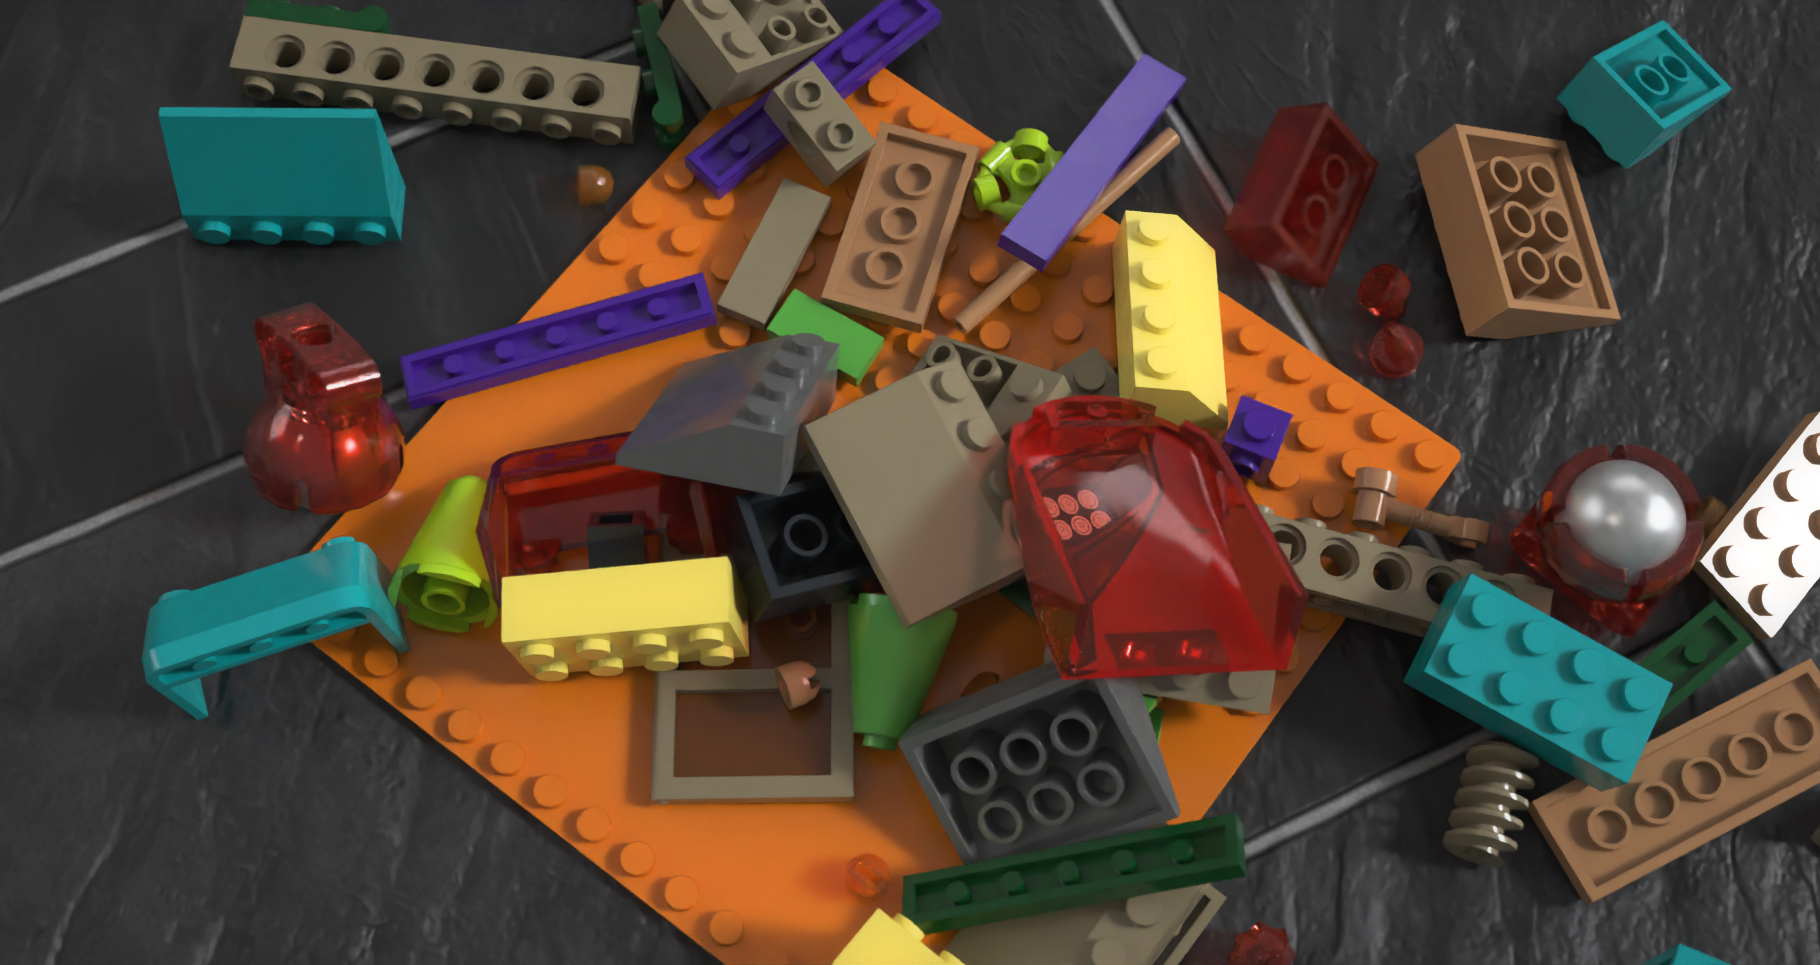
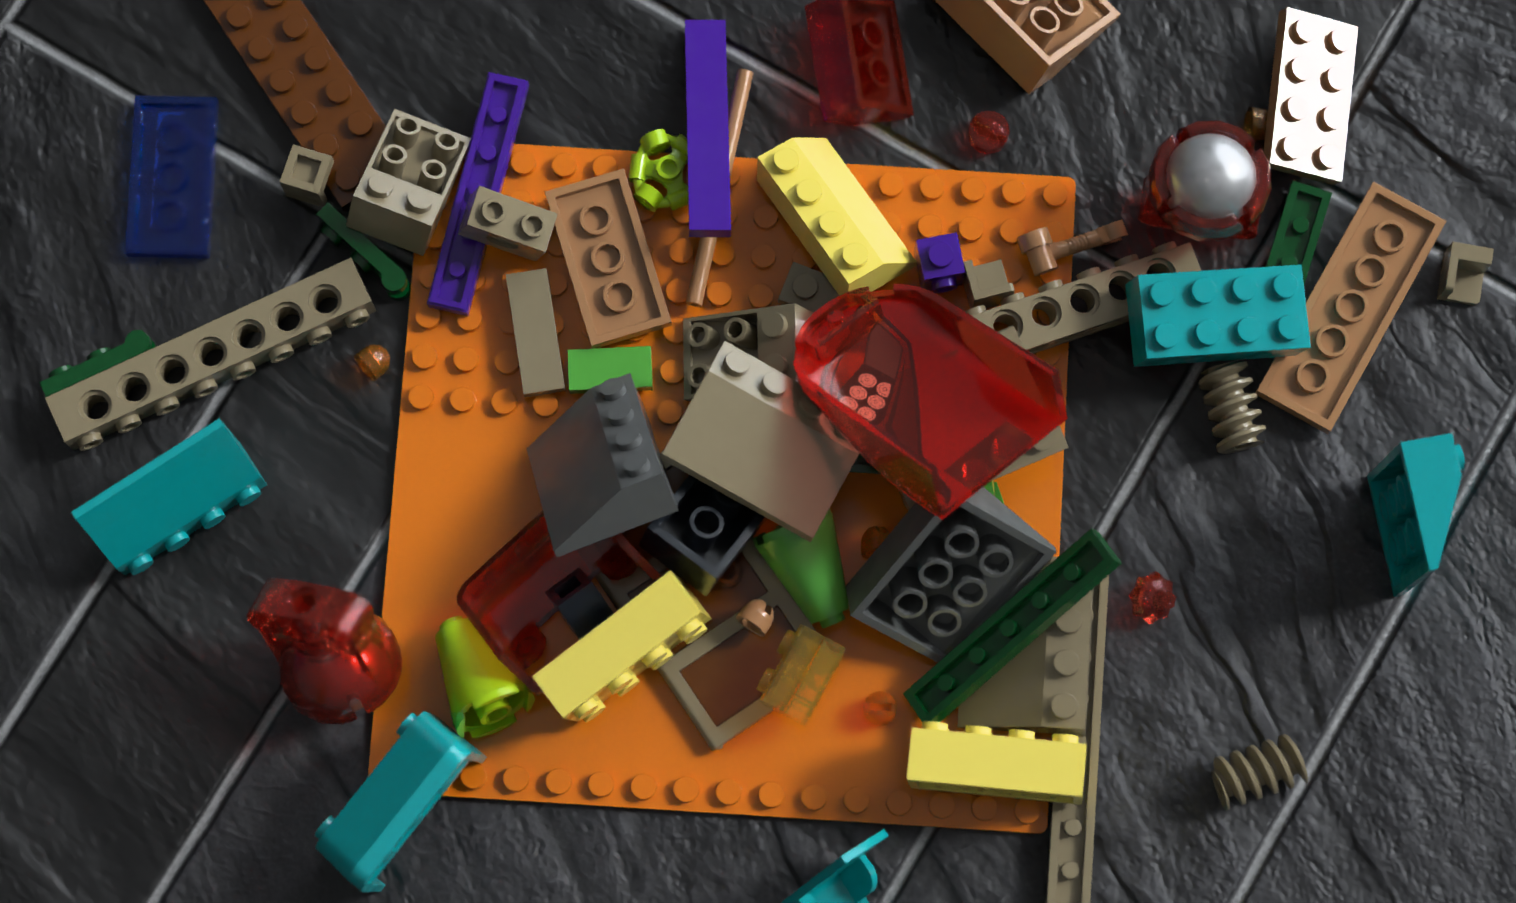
camera: 30 degrees left, 10 degrees up
dark purple tile [399,272,717,410] -> none
clear red tile [1358,263,1411,321] -> none
none -> clear yellow brick [756,624,846,727]
none -> dark tan panel [963,259,1015,309]

